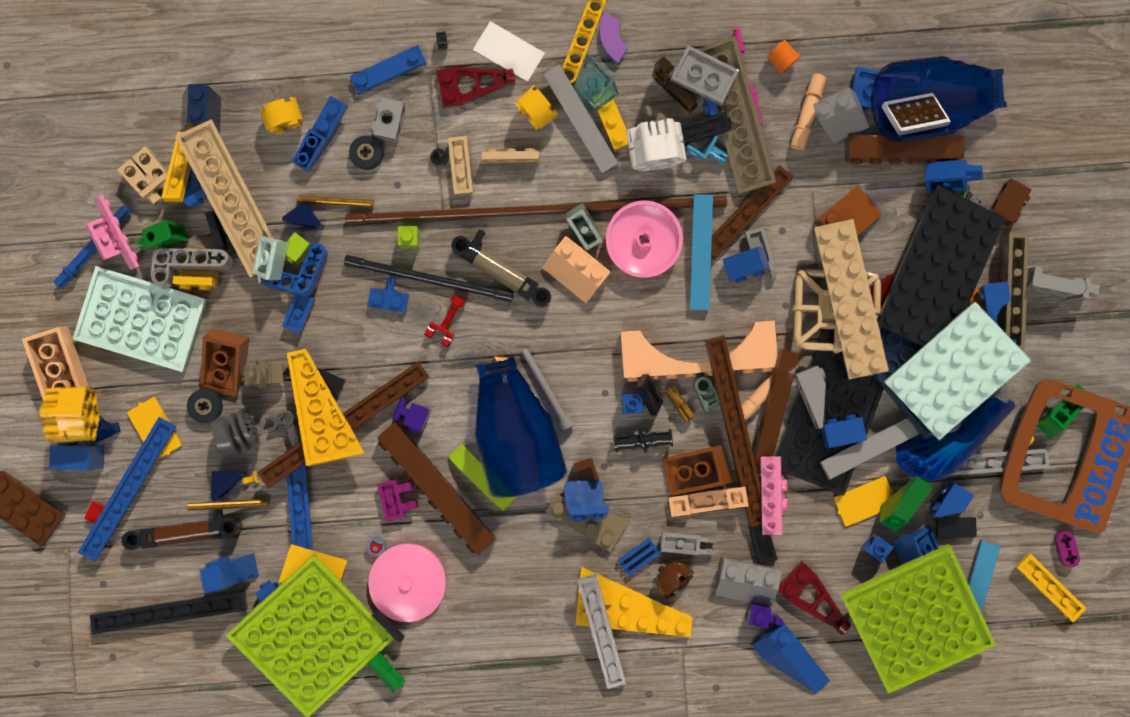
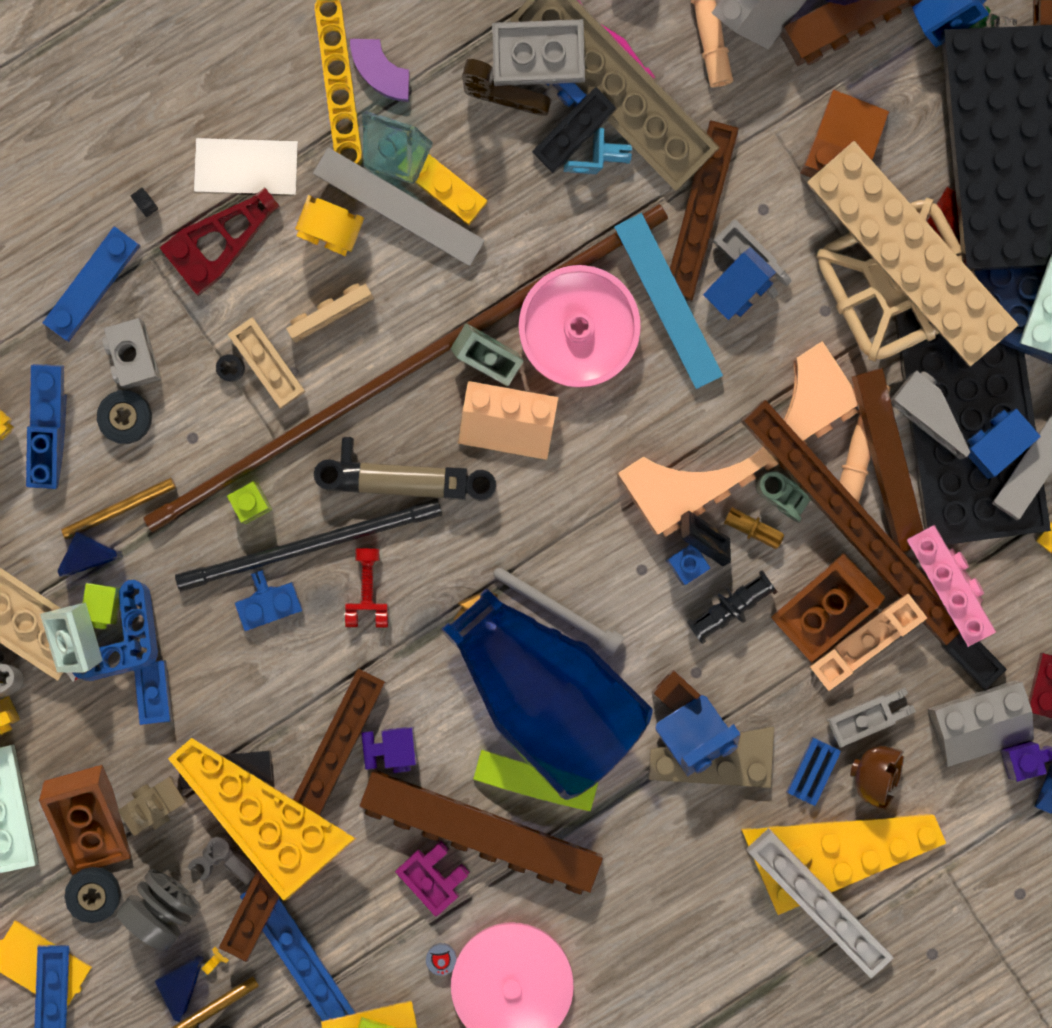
camera: 25 degrees left, 0 degrees up
white piece [626,119,687,172] -> none

